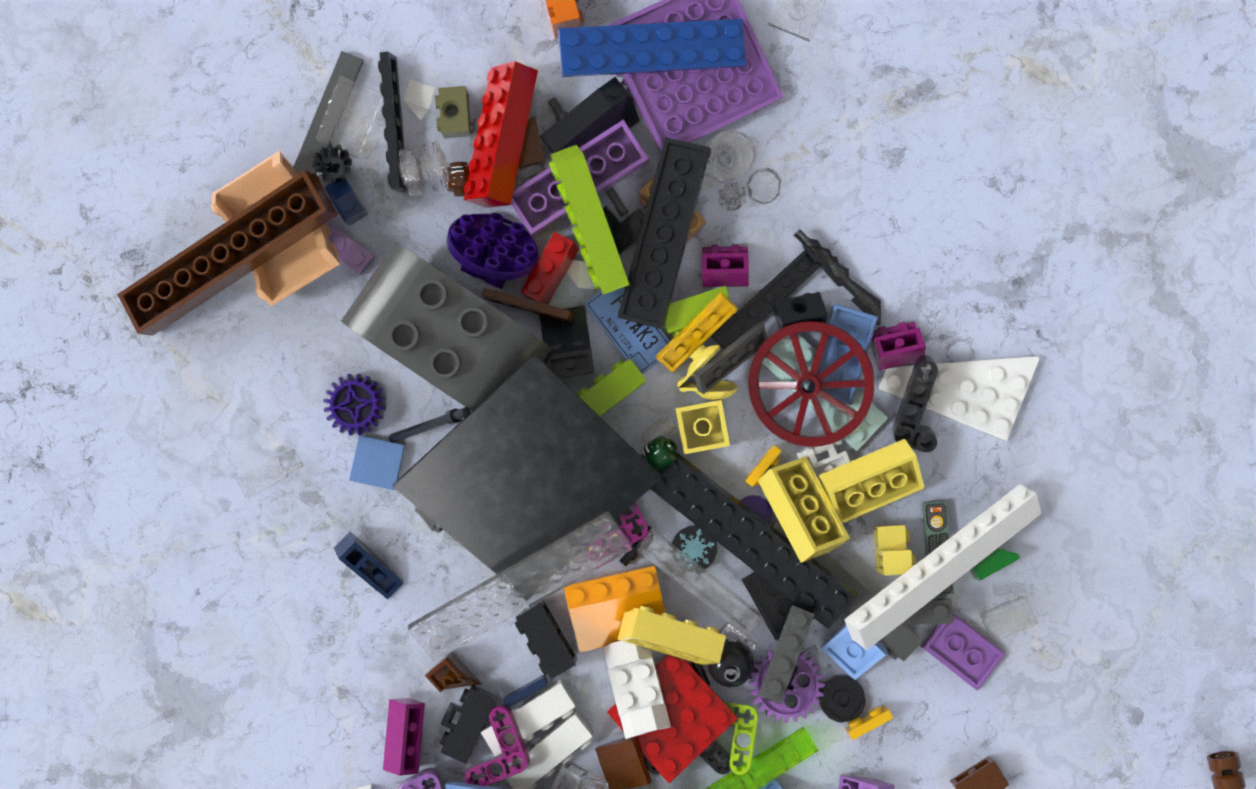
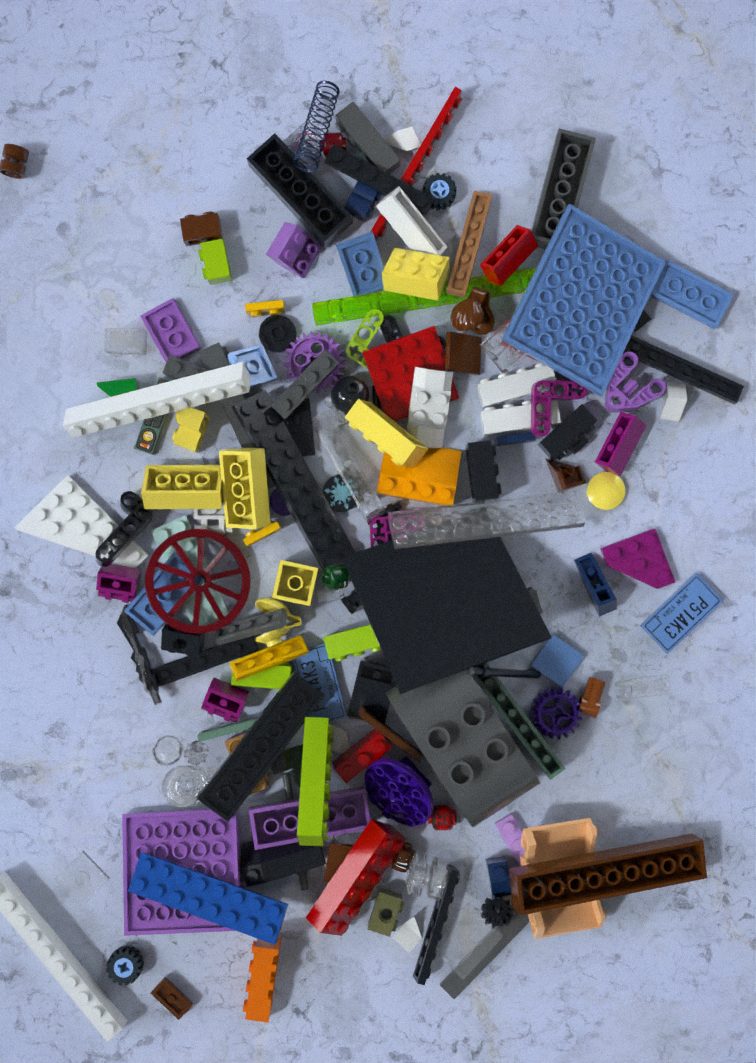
camera: 155 degrees left, 0 degrees up
none -> sand green tile [197,717,258,742]
none -> lime brick [198,239,232,285]
none -> black wheel [340,589,362,614]
none -> red head [428,805,457,830]
none -> sand green brick [471,663,566,780]
none -> dark orange piece [577,677,606,718]
none -> light yellow dish [586,472,625,510]
none -> magenta plate [600,529,675,589]
none -> medium blue tile [640,573,723,654]

